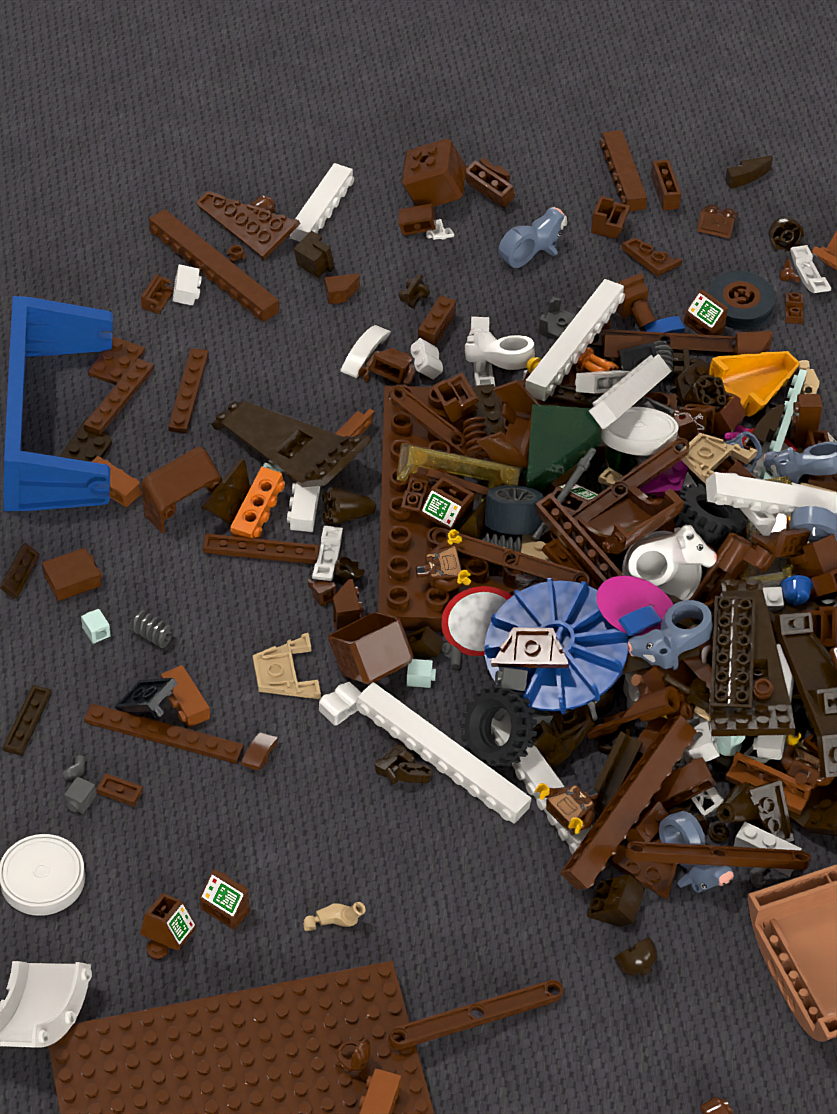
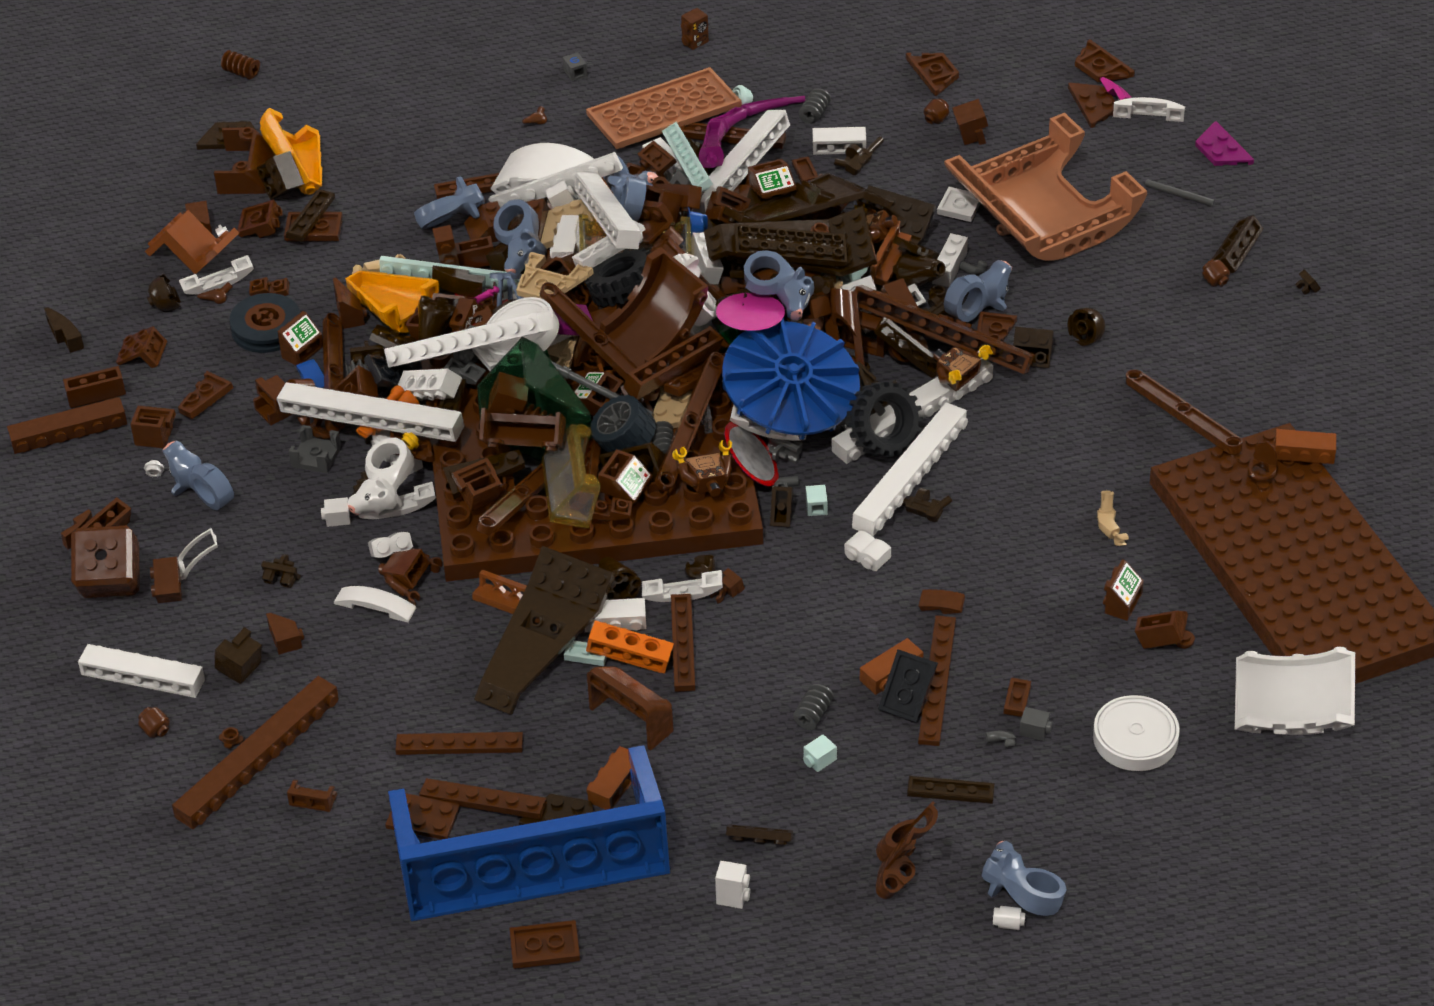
camera: 95 degrees left, 5 degrees down
reddish brown brick [42,548,103,602] -> none
white brick [172,264,202,305] -> none
reddish brown wing [195,191,301,260] -> none
dark brown wing [201,459,250,524] -> none
tan wing [253,633,321,699] -> none
reddish brown plate [328,612,414,685] -> none
reddish brown slope [333,579,363,631] -> none
dark brown beam [395,762,433,783] -> none
reddish brown brick [418,295,456,347] -> none
reddish brown piece [463,417,489,459] -> none
wing [491,627,569,668] -> none
dark grey brick [495,667,528,691] -> none
blue slope [618,605,662,636] -> none
reddish brown beam [626,841,811,870] -> none

